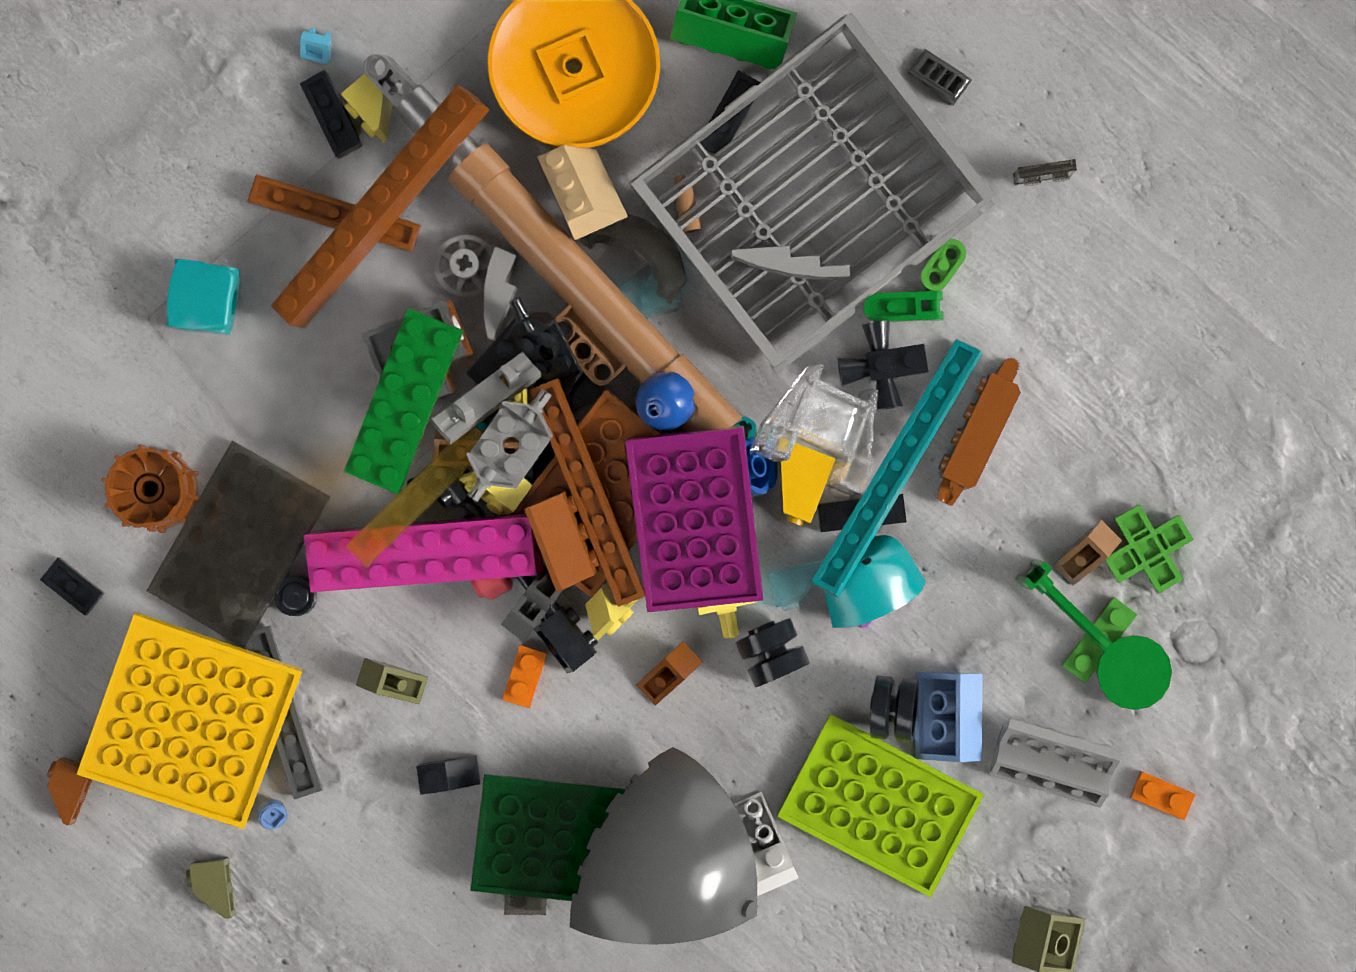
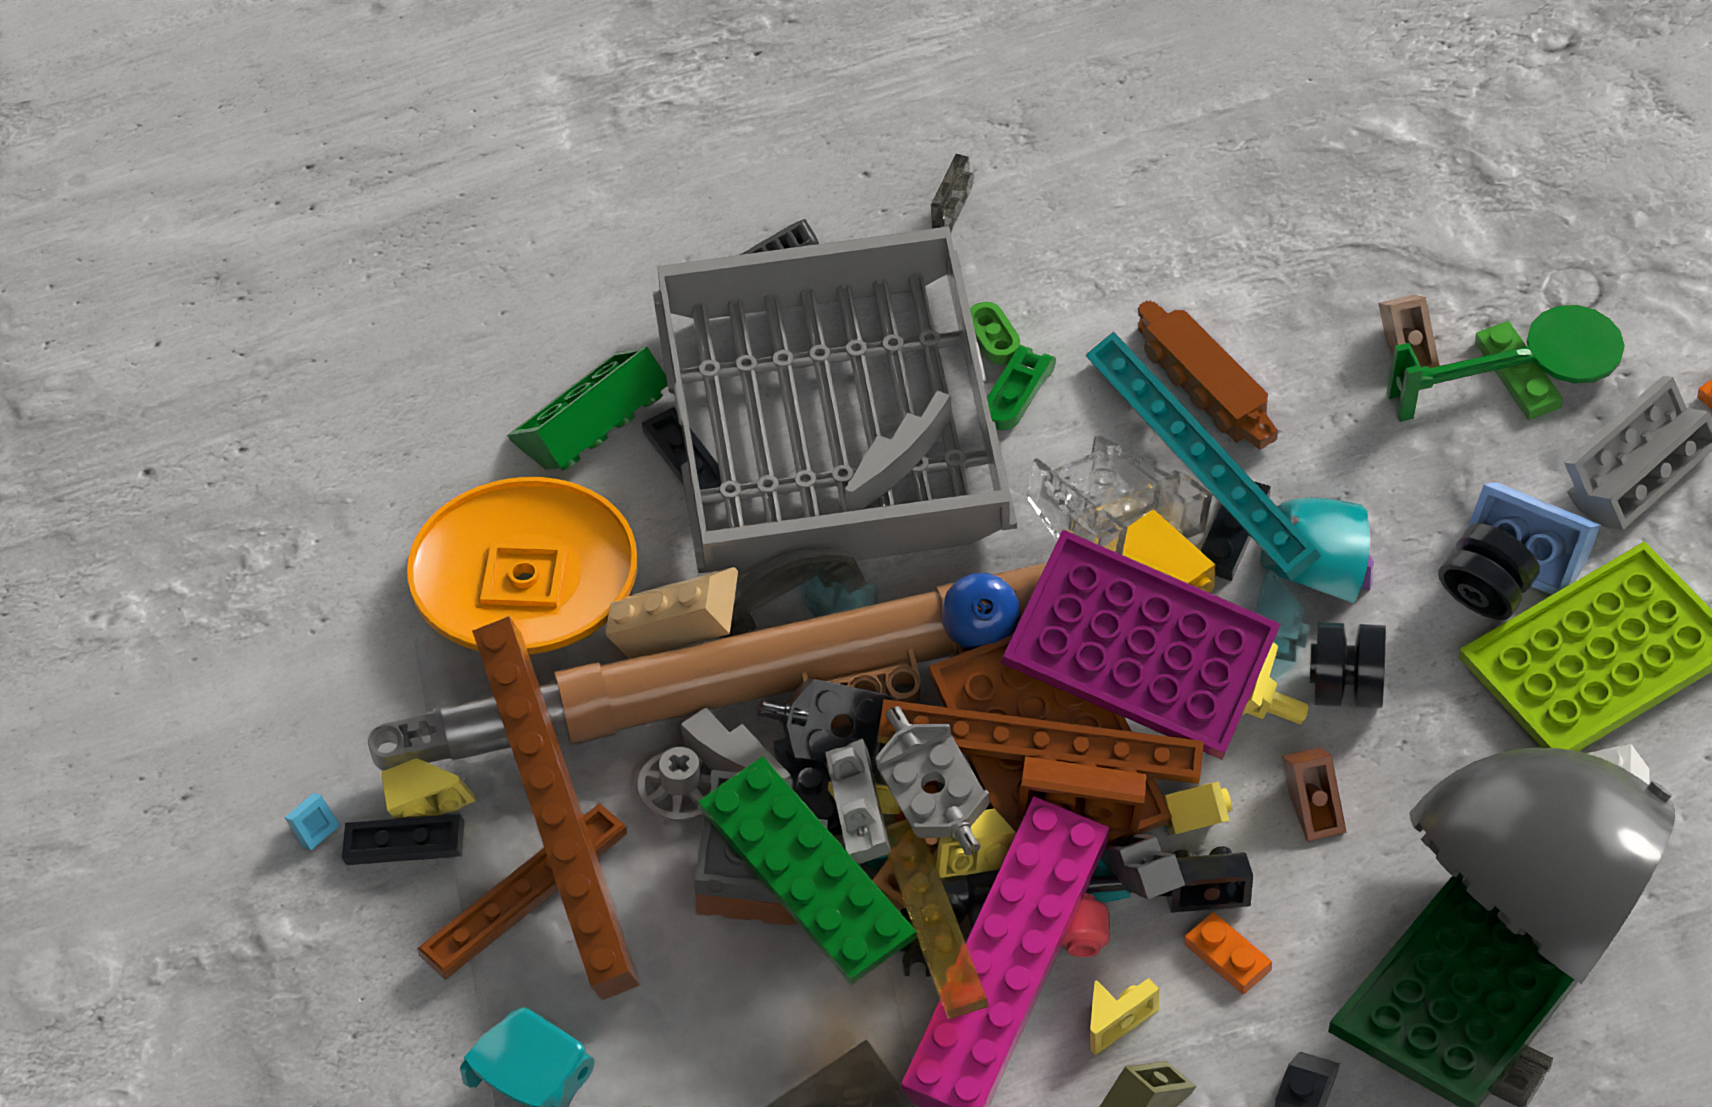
camera: 60 degrees left, 35 degrees down
black brick [837,320,929,411] -> none
bright green plate [1105,504,1194,594] -> none
none -> light yellow slope [1090,978,1159,1056]

